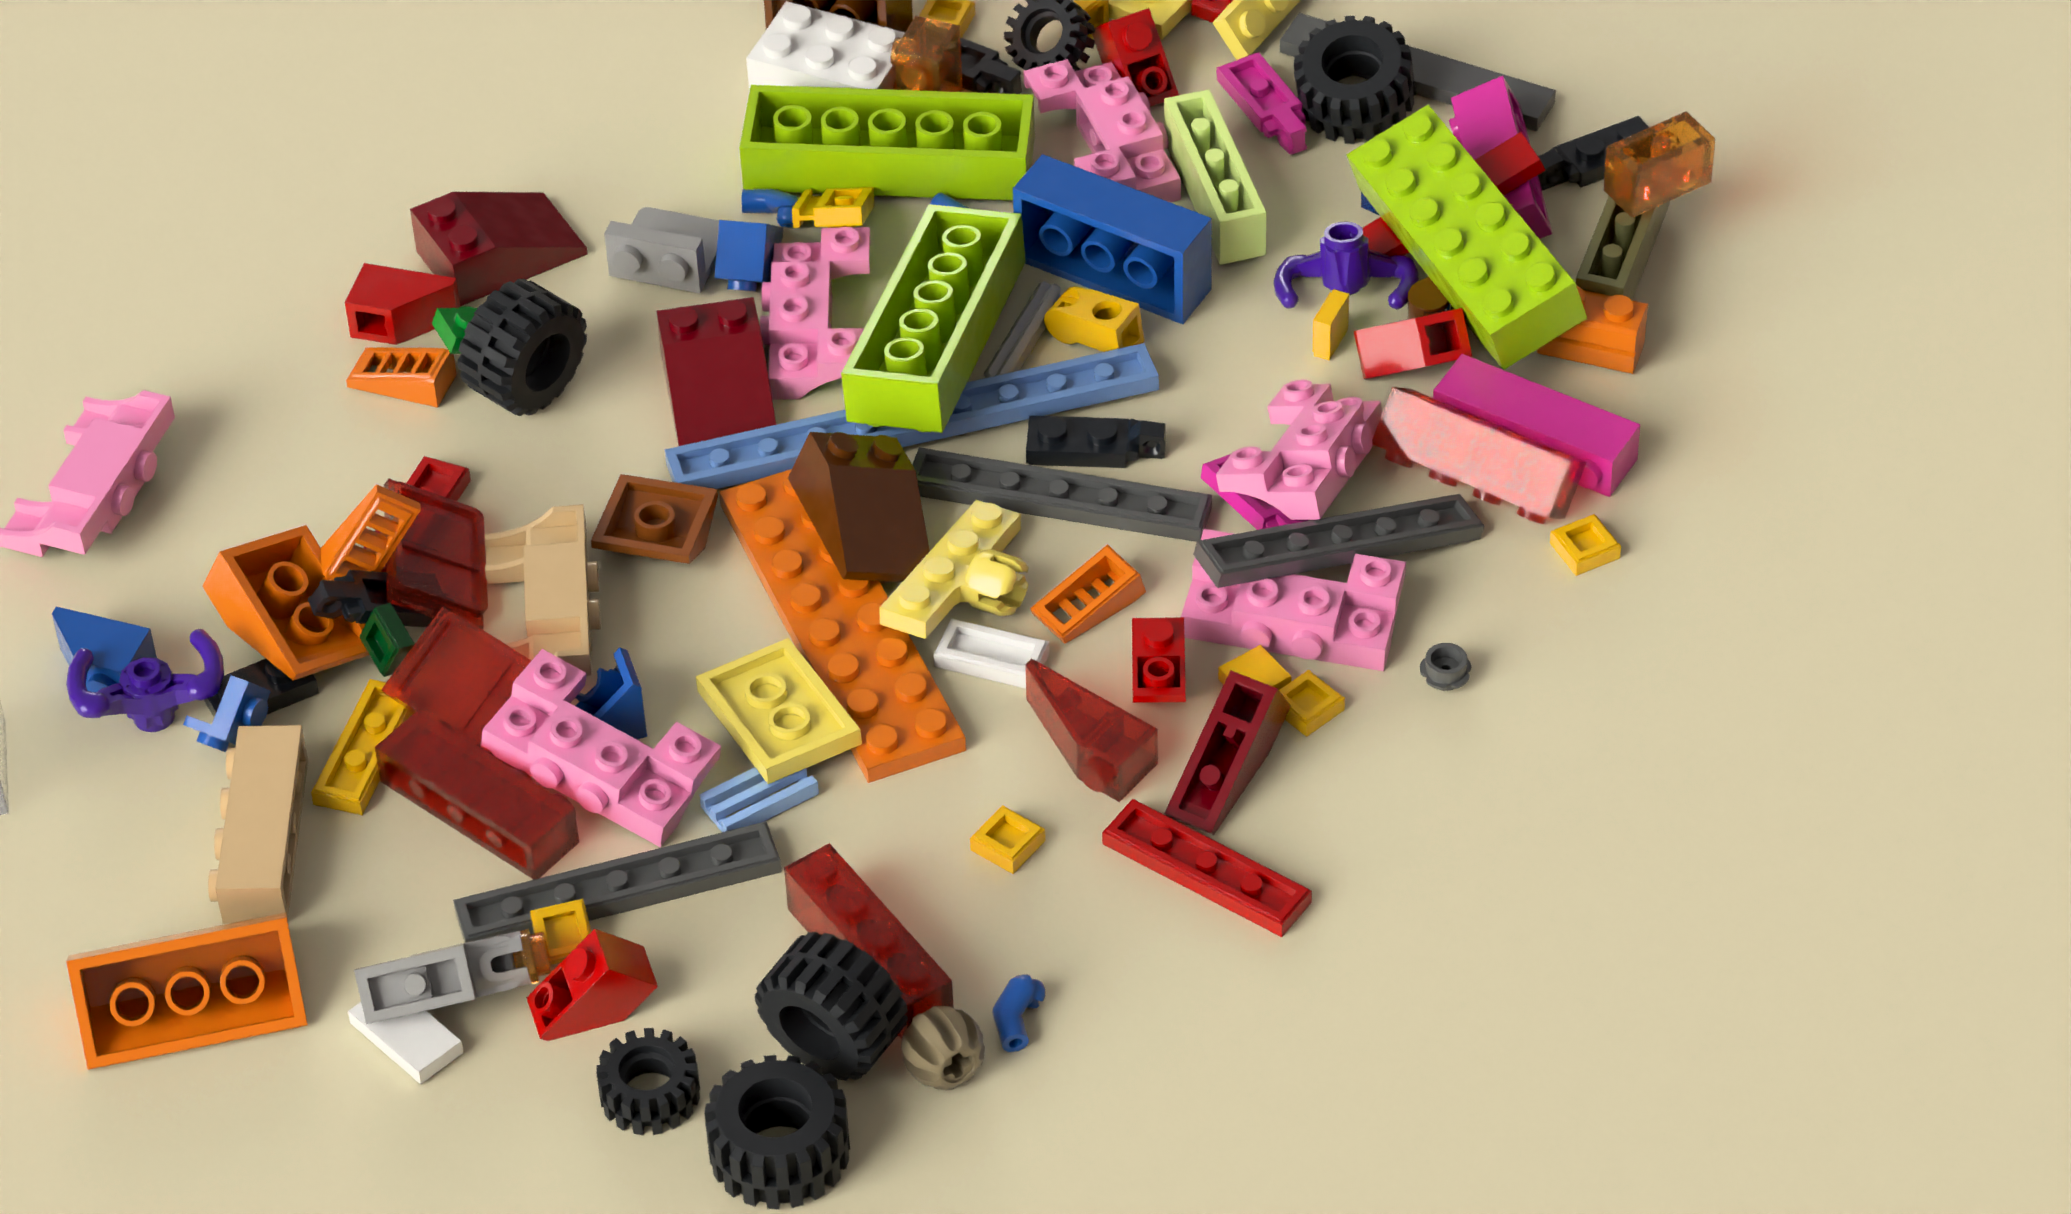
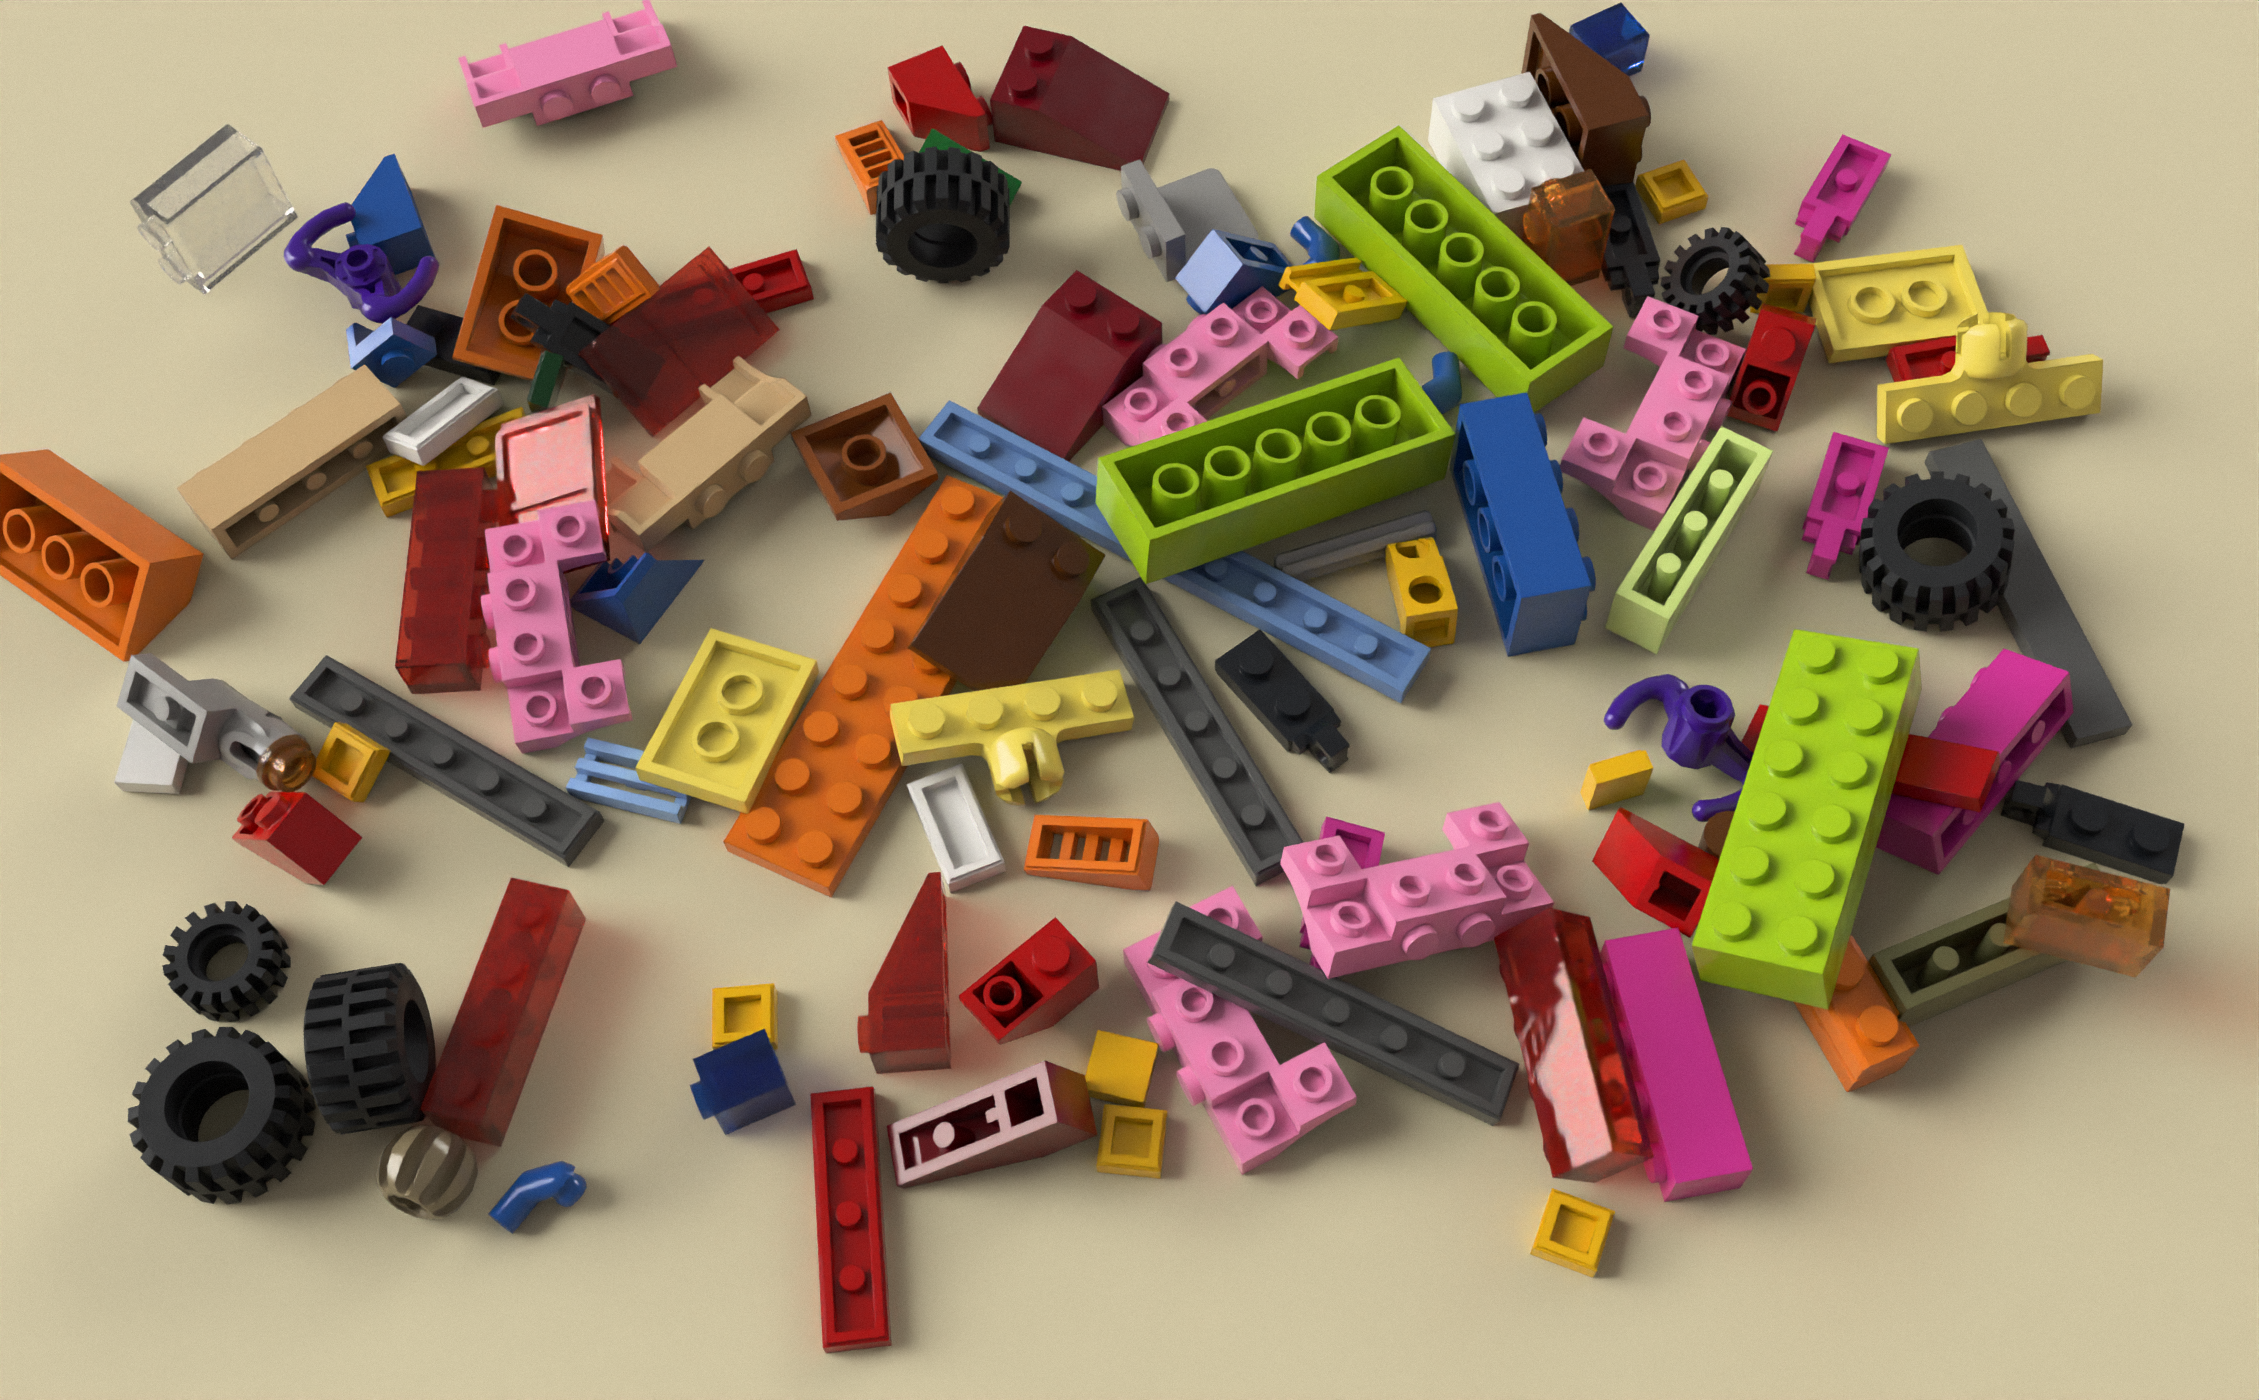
camera: 50 degrees right, 15 degrees up
dark grey plate [1420,643,1471,691] -> none
none -> white tile [382,377,504,466]
none -> clear blue brick [690,1029,796,1135]

